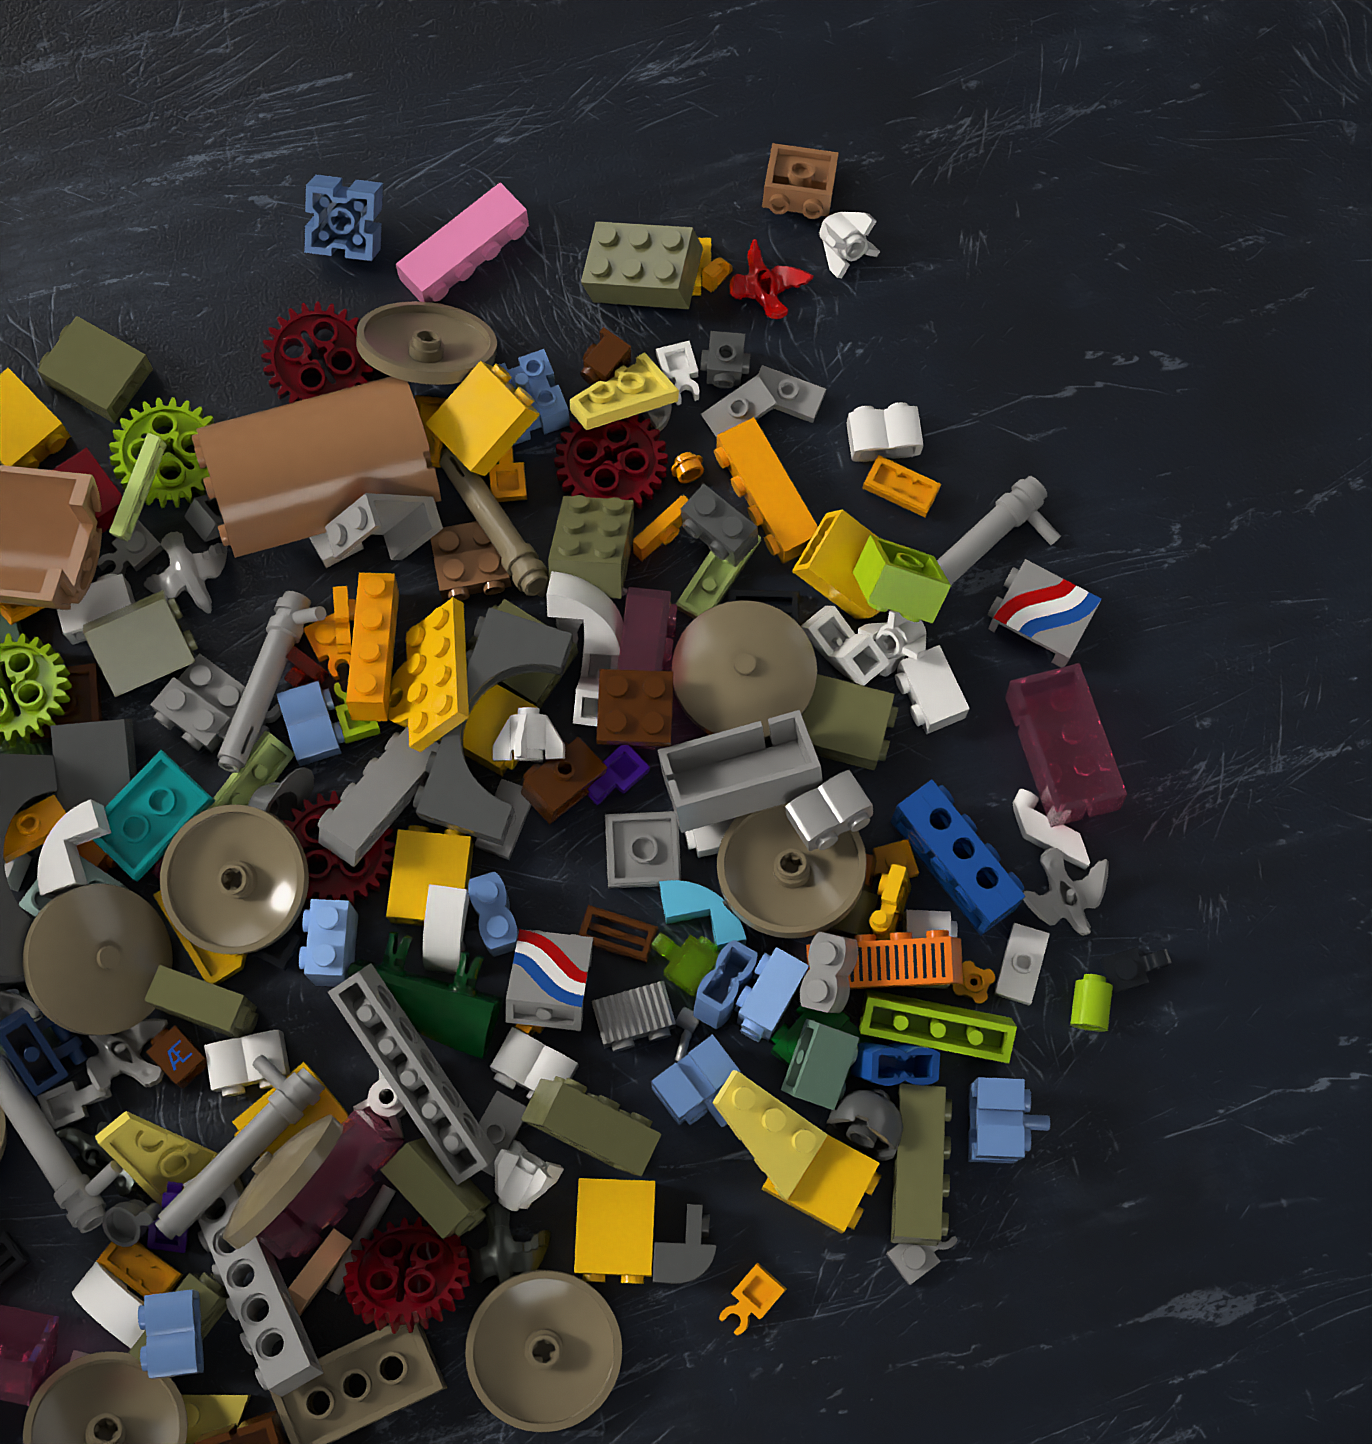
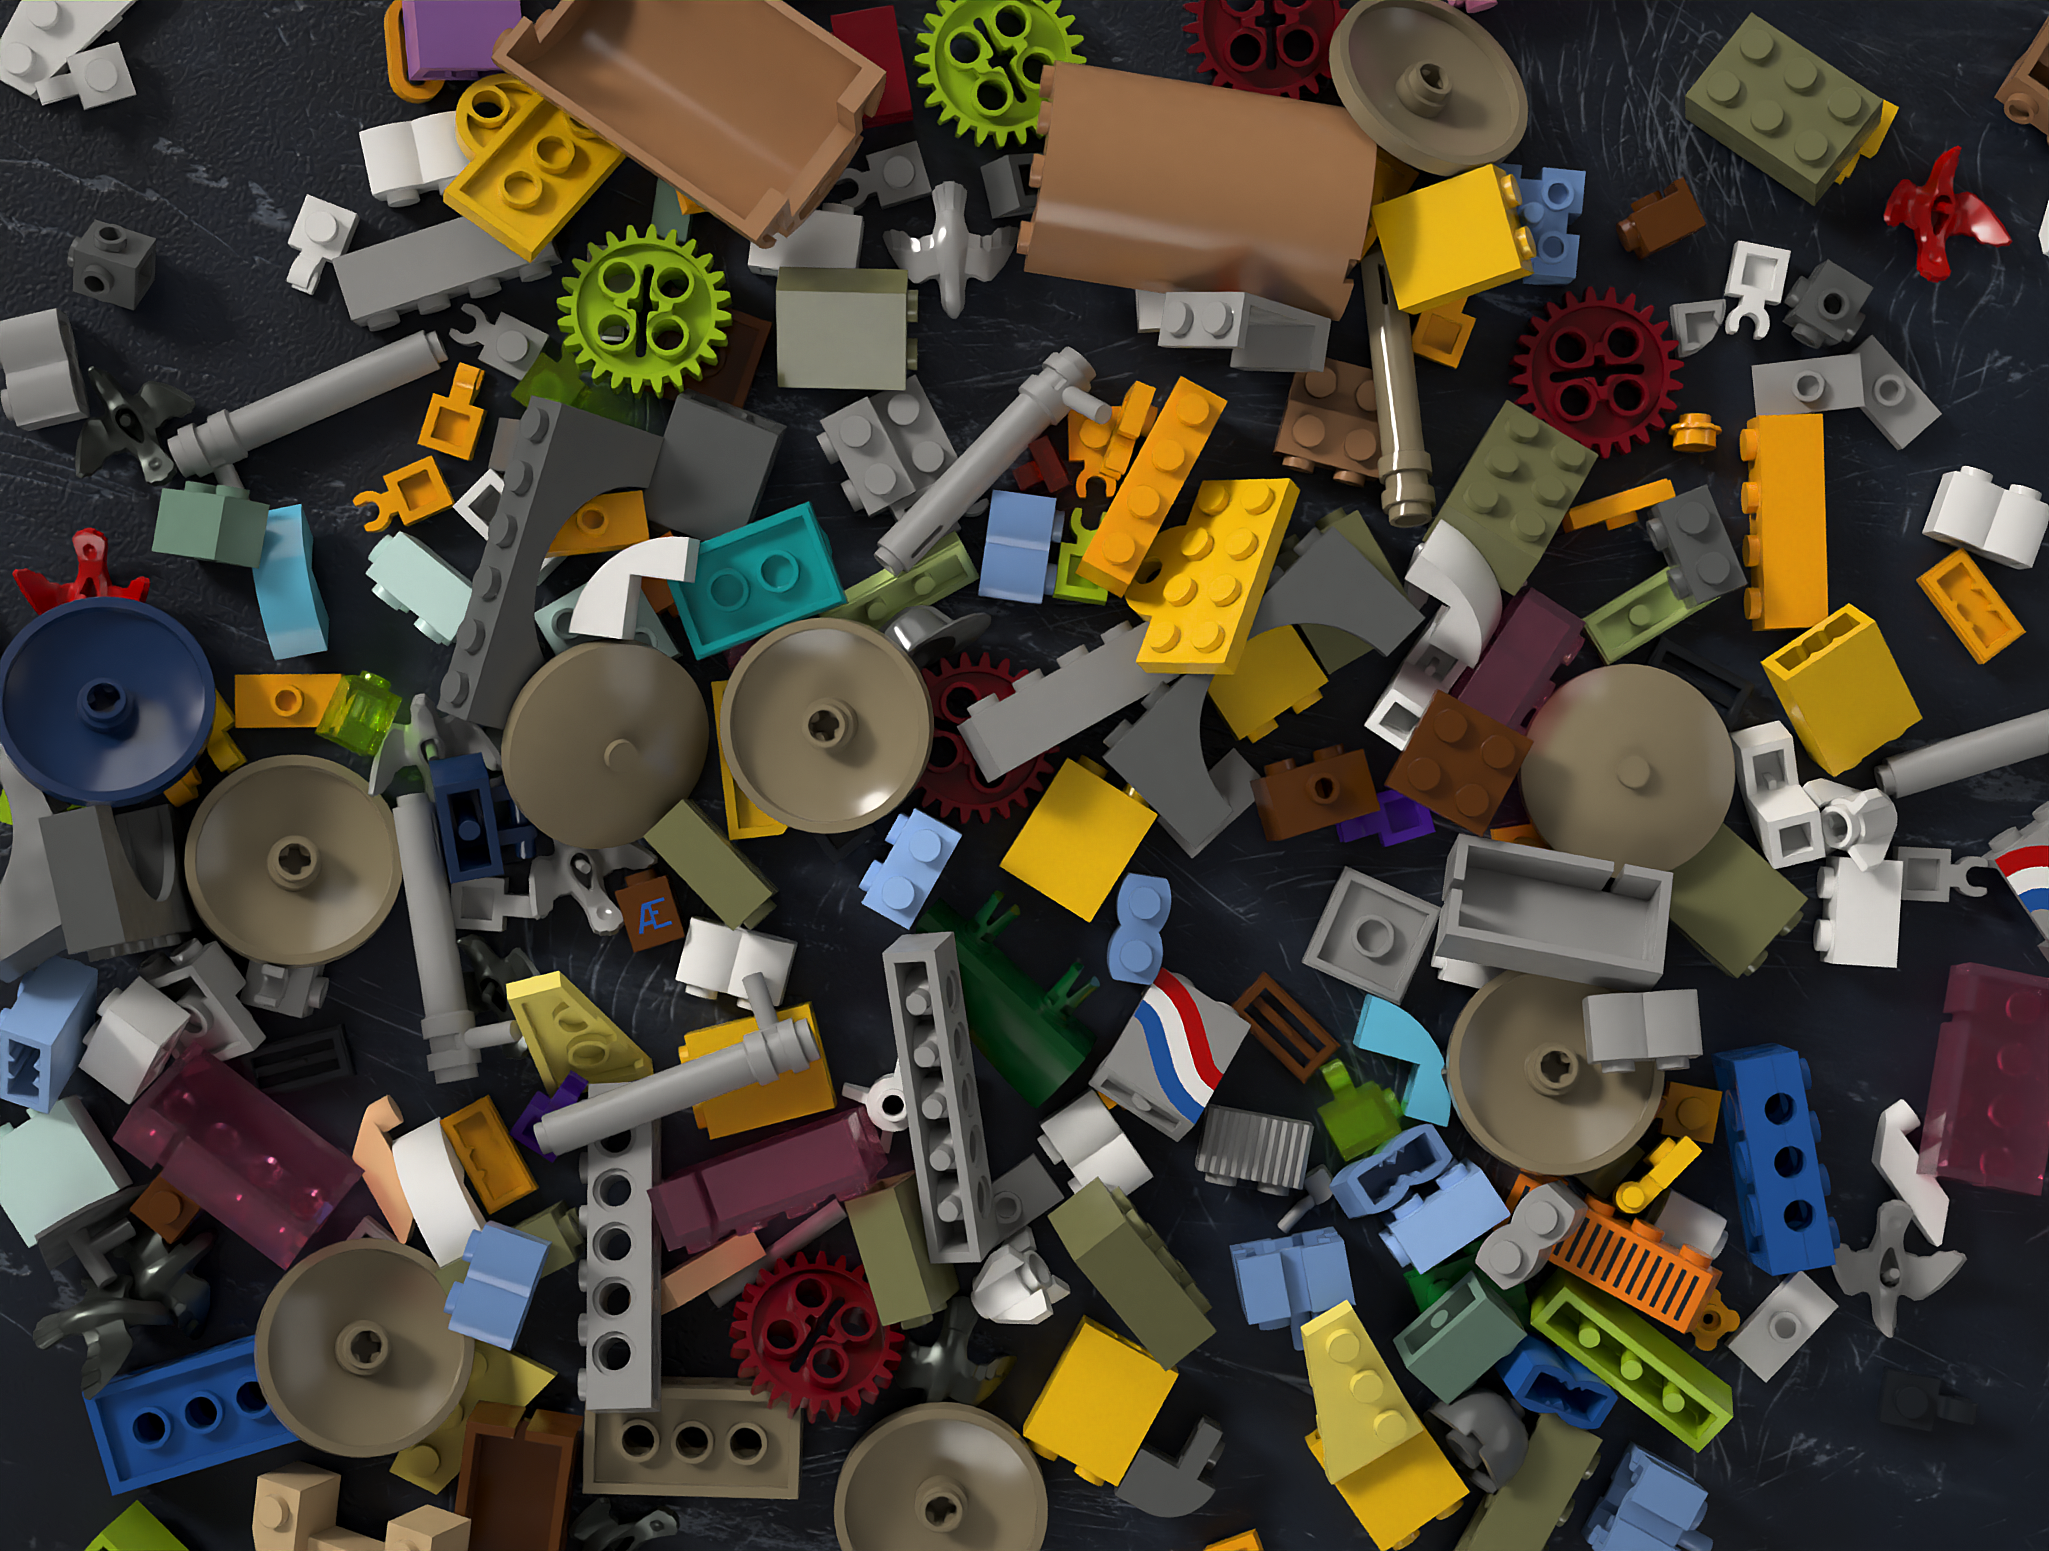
camera: 25 degrees right, 15 degrees up
dark grey piece [102,1199,163,1247] -> none
yellowish green tile [109,433,167,542] -> none
dark tan dish [223,1114,344,1249] -> none
white brick [423,884,470,974] -> none
white brick [493,707,565,763] -> none
light yellow wing [570,352,679,430] -> none
light orange tile [702,257,733,292] -> none
lime brick [853,535,951,623] -> none
lime brick [1070,974,1113,1032] -> none
none -> light nougat piece [352,1095,416,1244]
none -> light grey plate [1892,846,1988,902]

